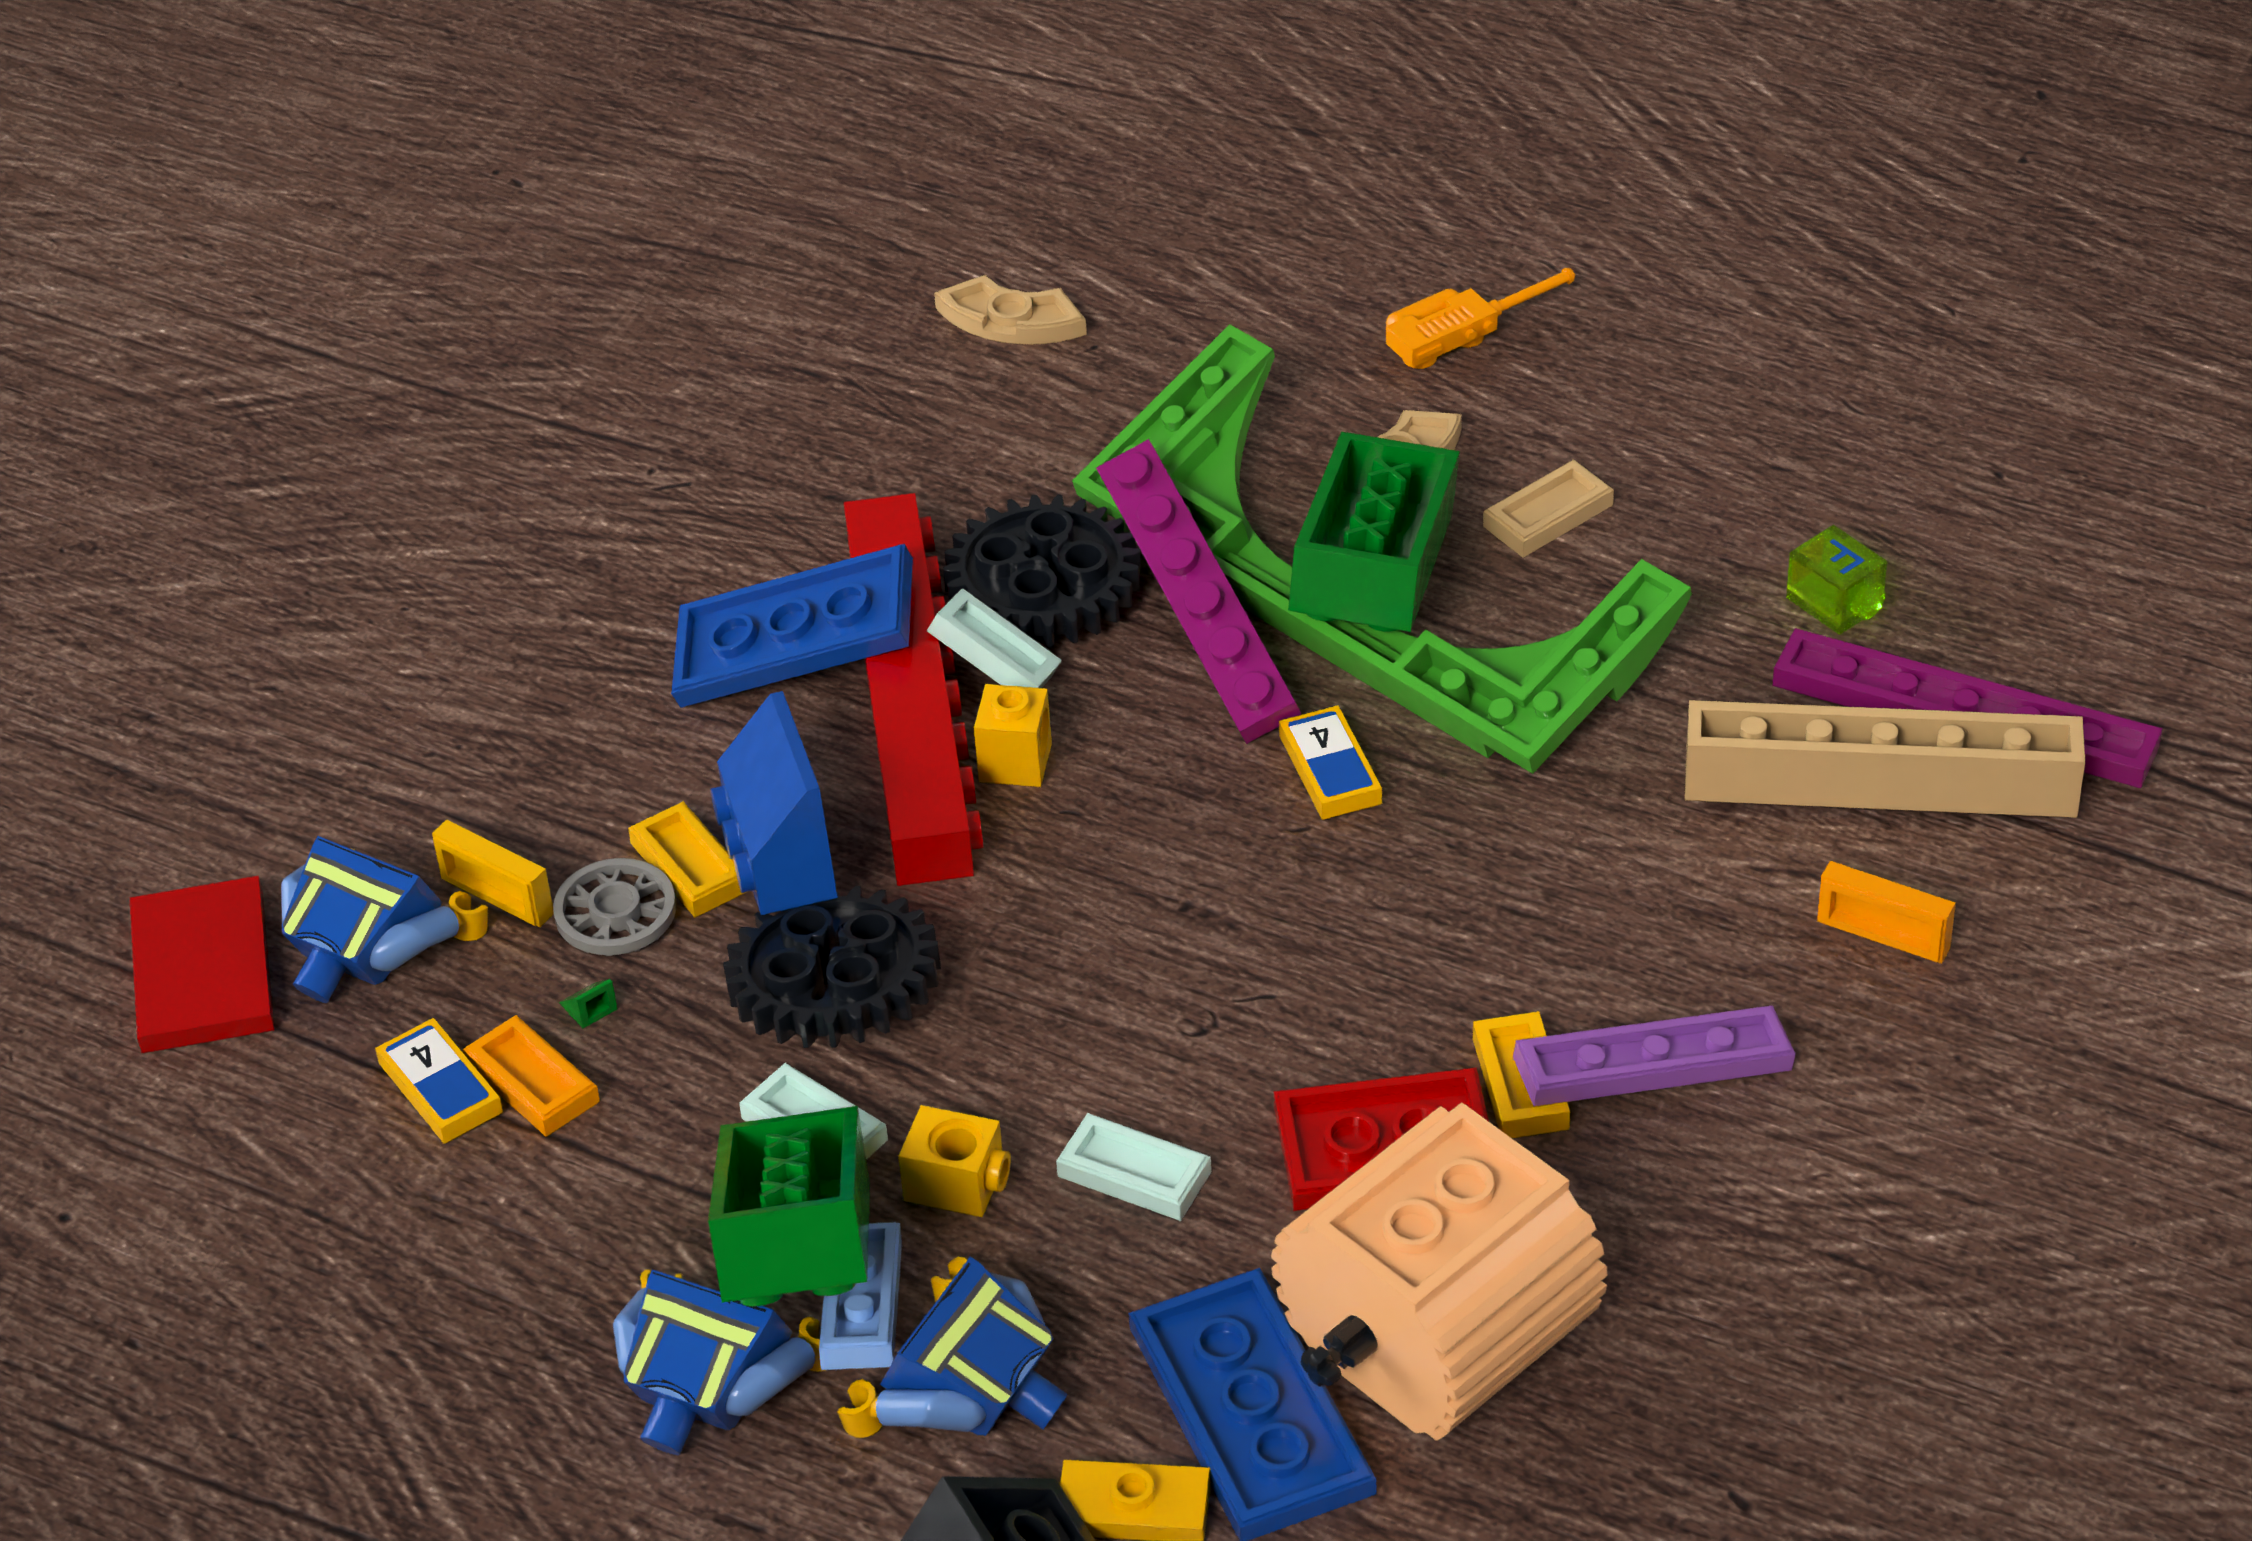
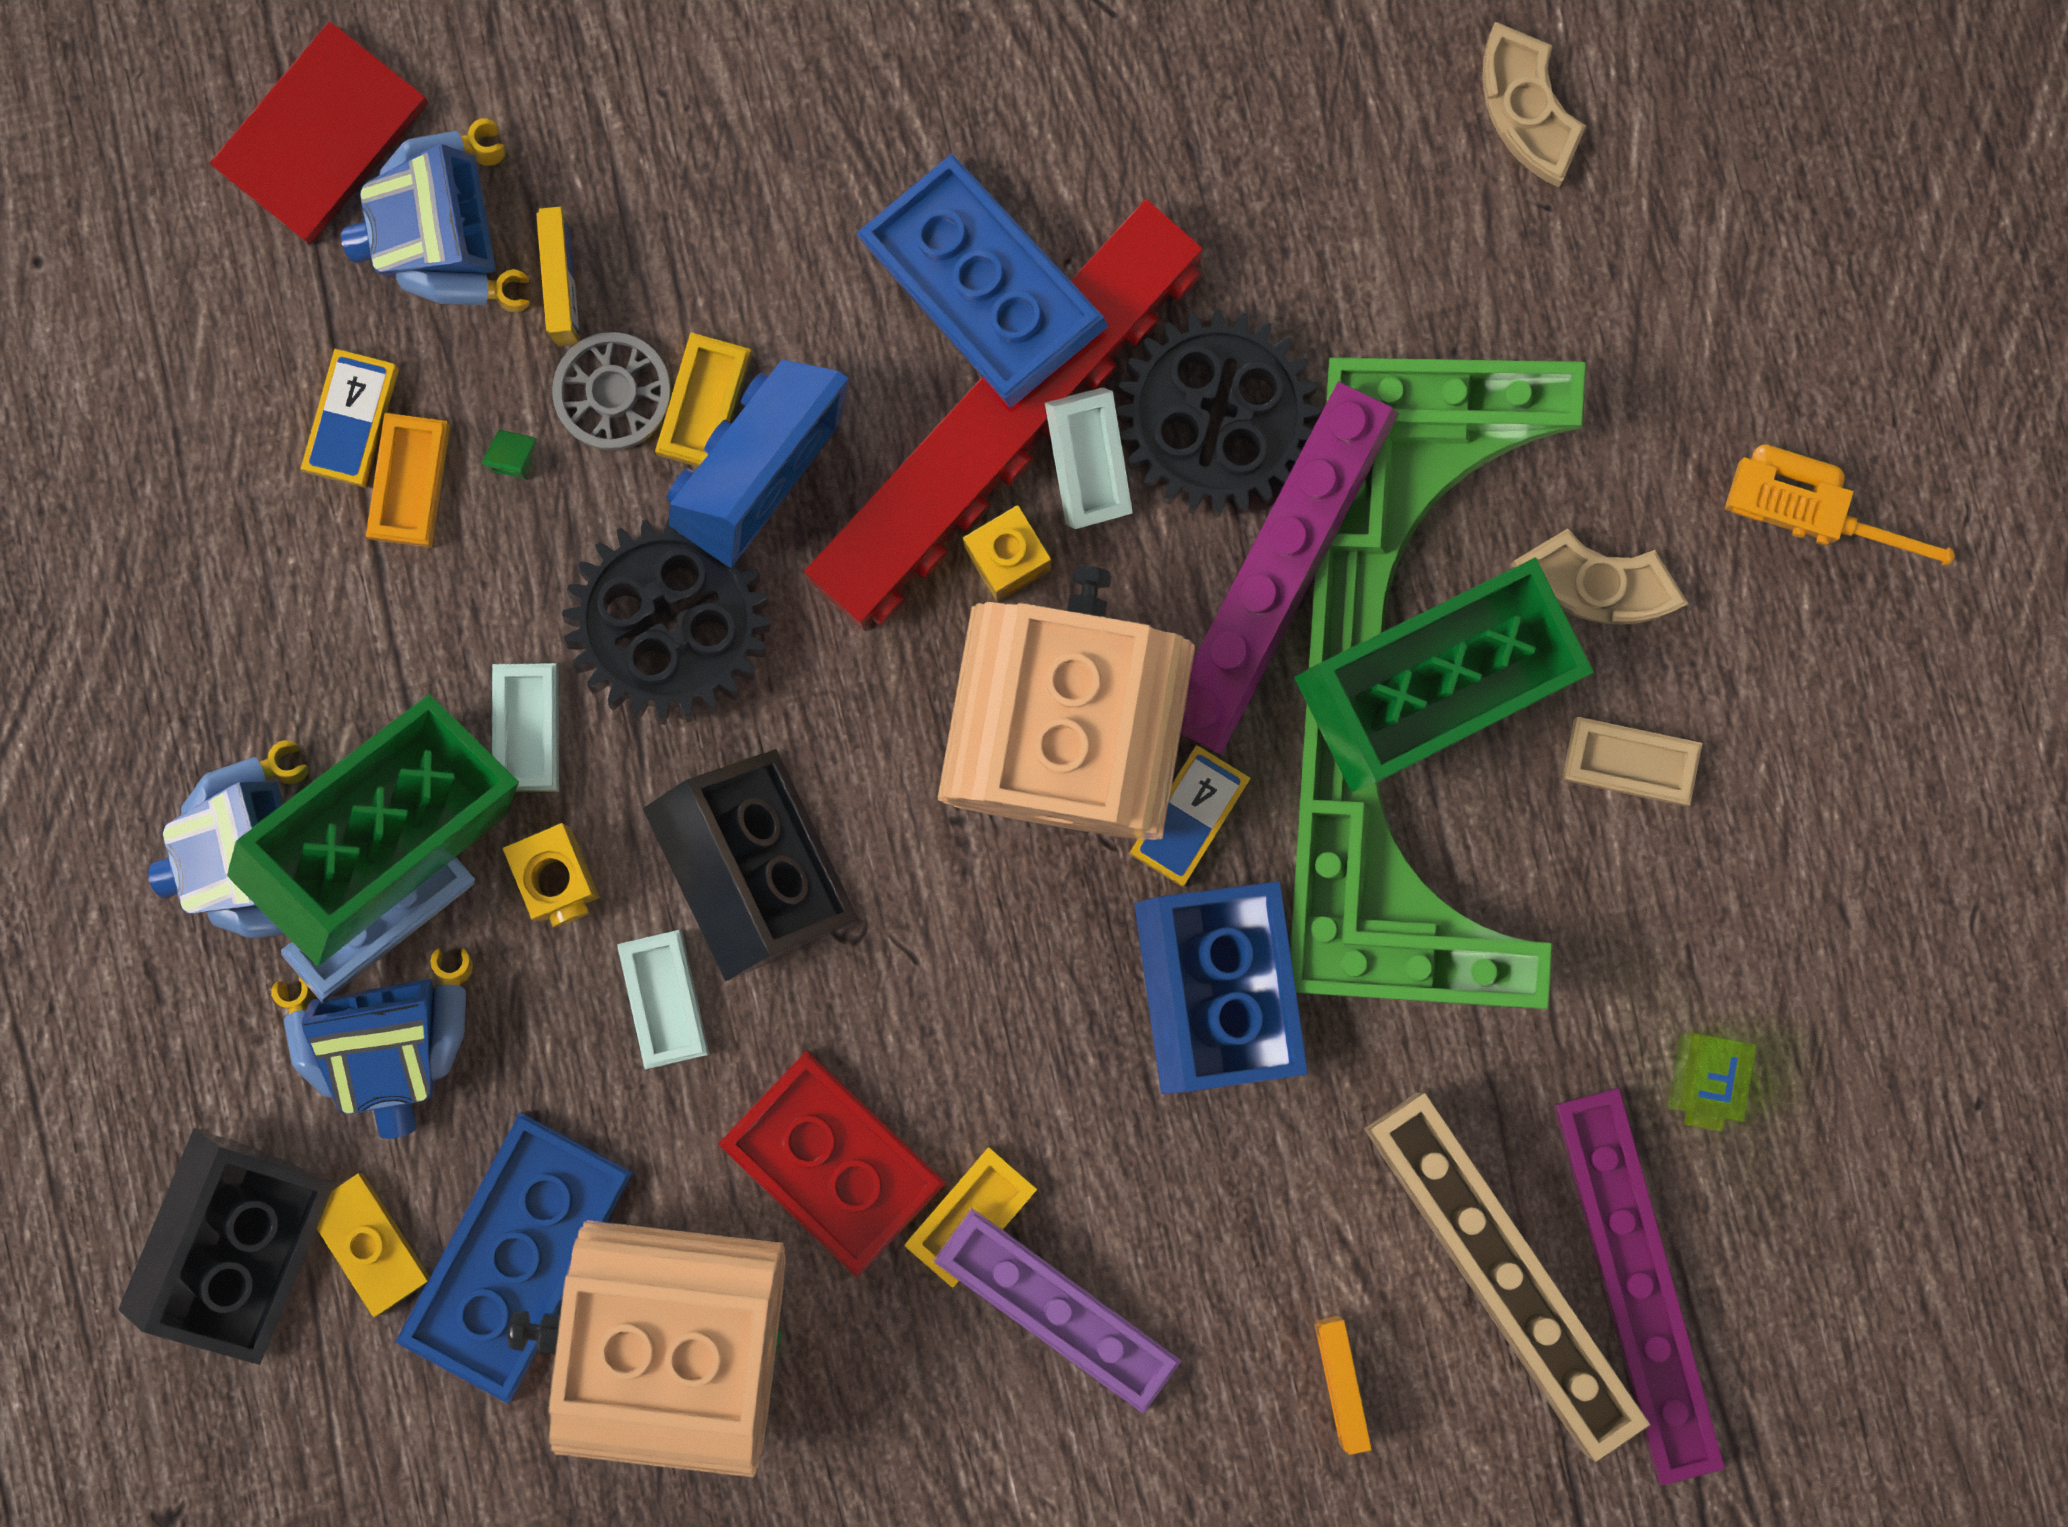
camera: 50 degrees right, 40 degrees up
none -> black slope [643,749,859,982]
none -> light nougat piece [937,565,1195,840]
none -> blue slope [1134,881,1308,1094]

